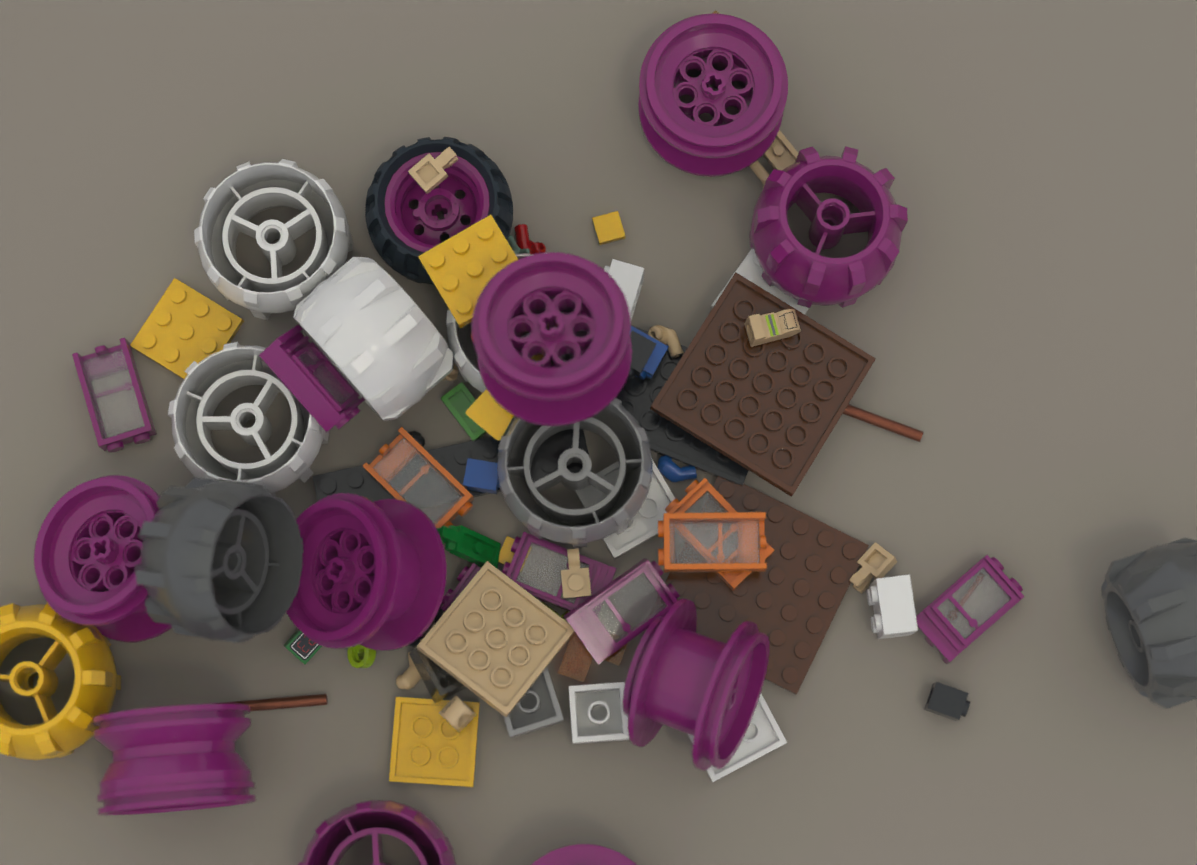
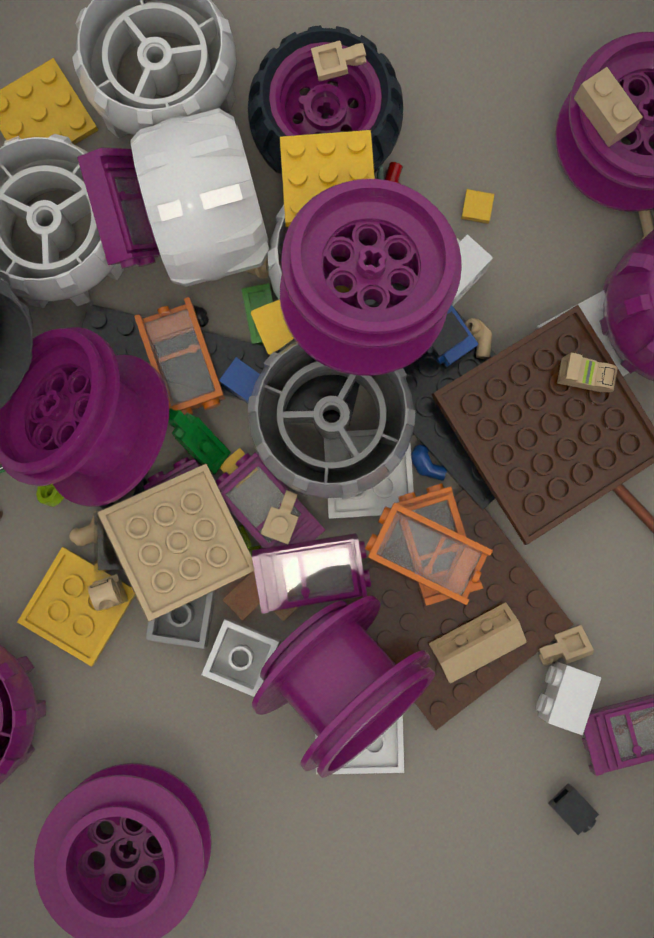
camera: 25 degrees right, 5 degrees up
none -> tan panel [429,602,526,683]
none -> tan brick [574,67,643,147]

